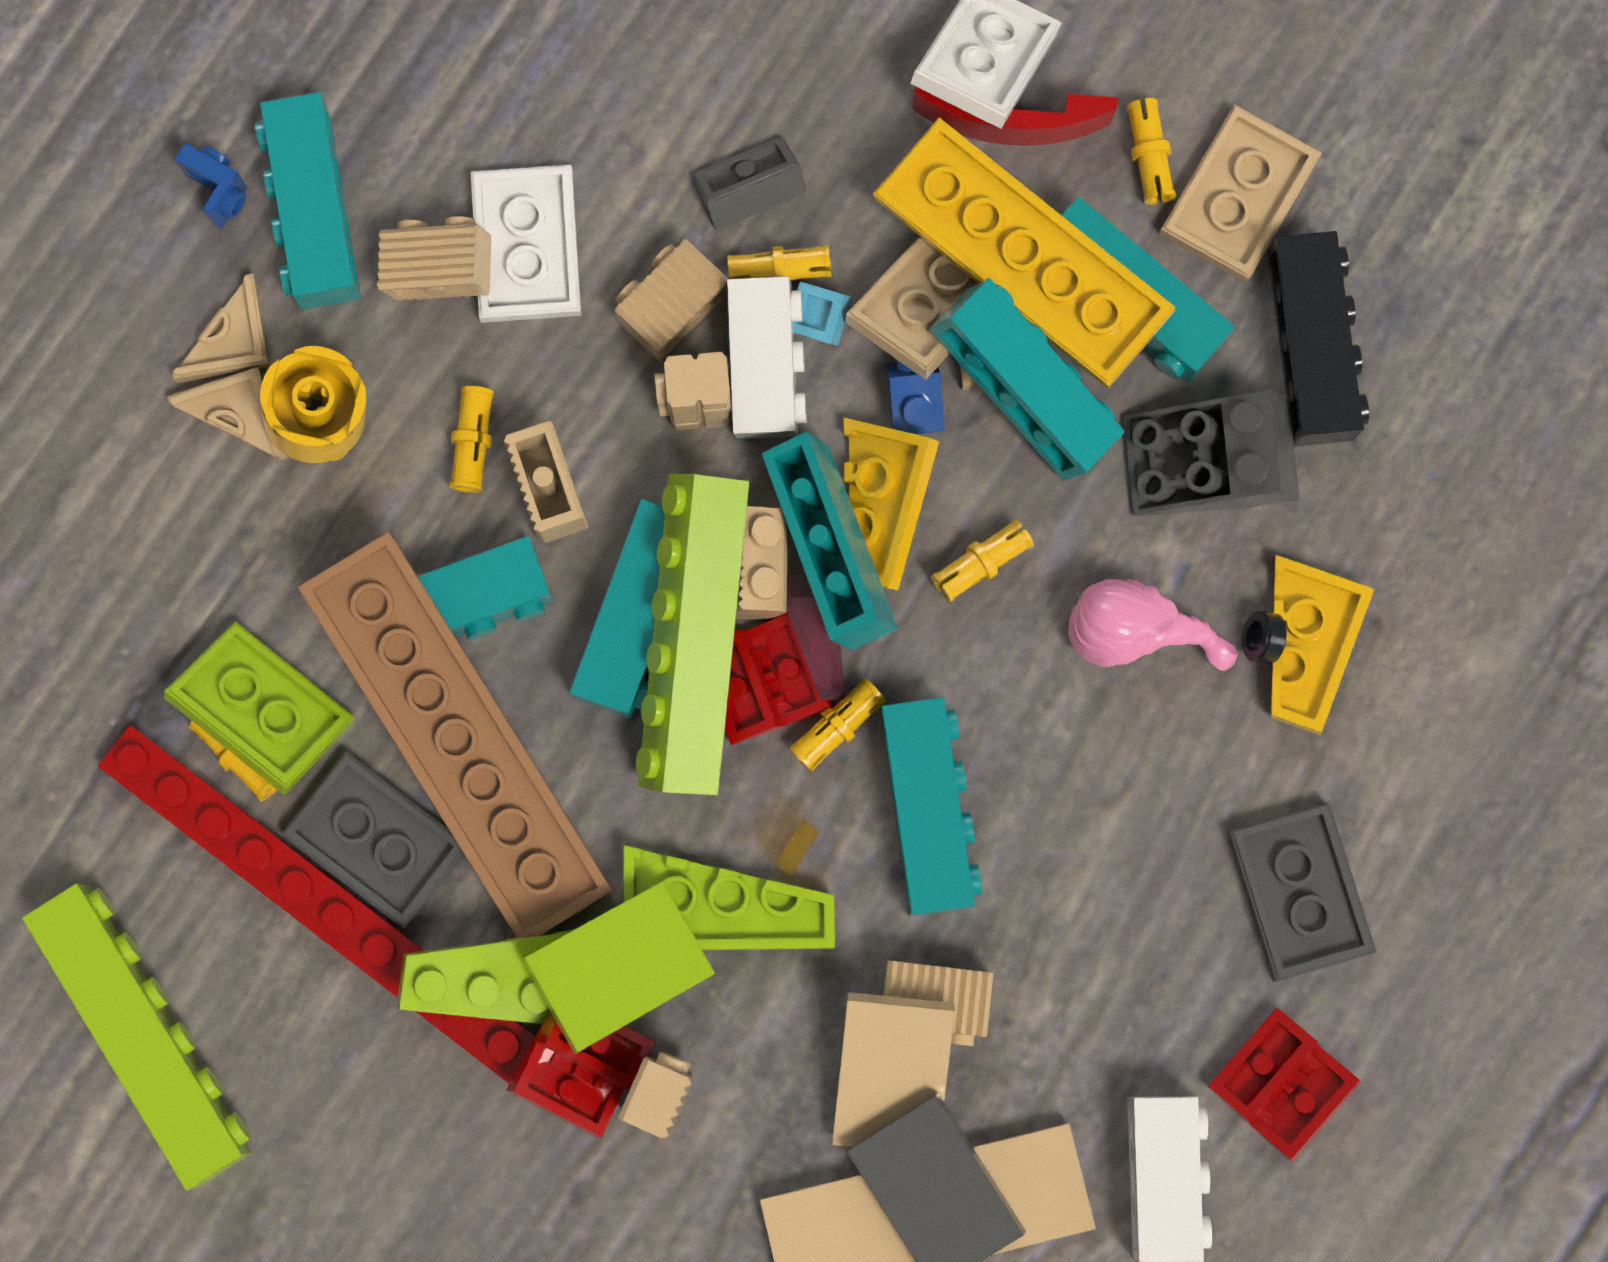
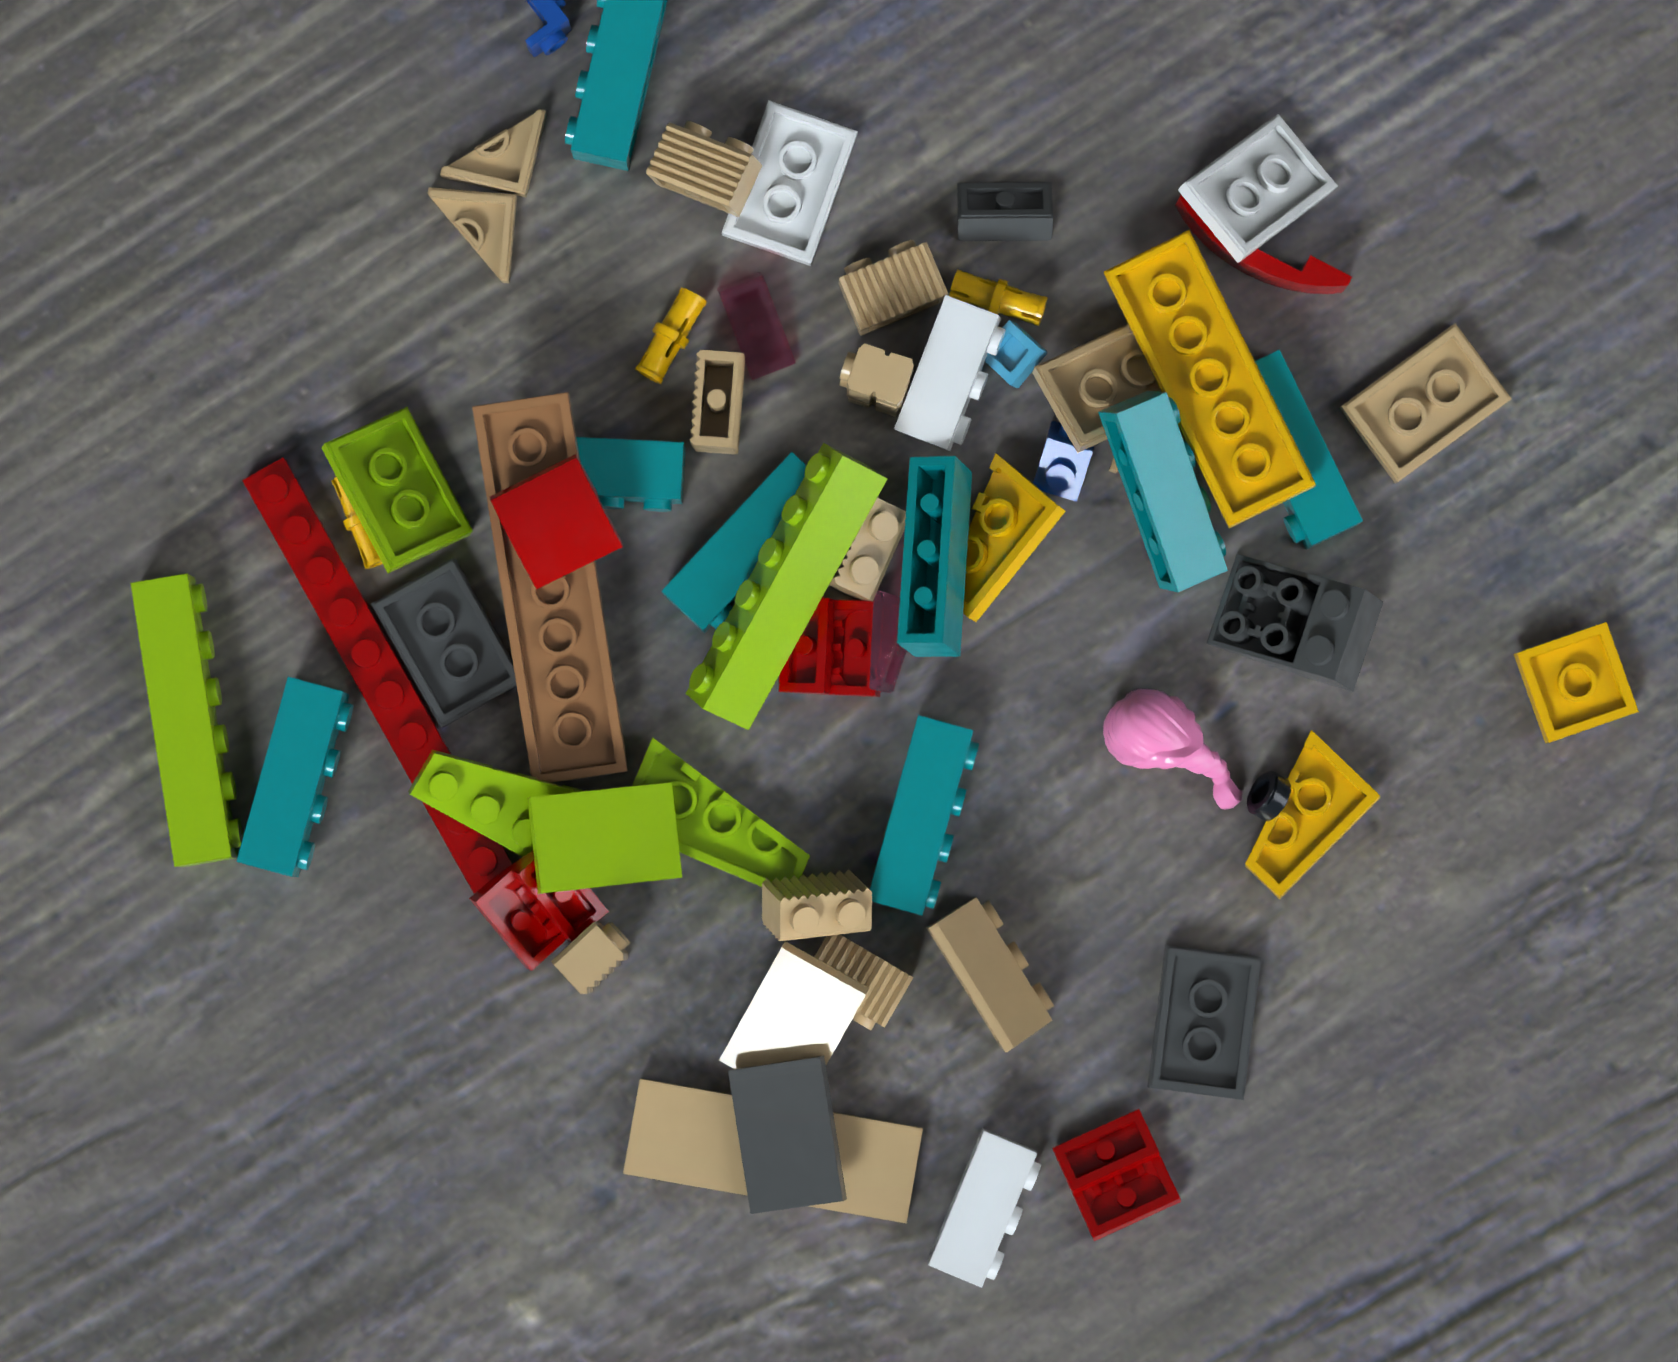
camera: 25 degrees right, 5 degrees up
yellow brick [260,346,366,463] -> none
clear yellow tile [775,821,820,879] -> none
yellow pin [789,677,887,772] -> none
yellow pin [931,519,1034,603] -> none
yellow pin [1126,98,1176,205] -> none
black brick [1267,231,1369,447] -> none
none -> teal brick [236,677,353,877]
none -> red slope [490,454,623,589]
none -> clear pink slope [717,272,796,380]
none -> tan brick [762,869,872,941]
none -> tan slope [926,897,1054,1053]
none -> yellow plate [1514,622,1639,744]

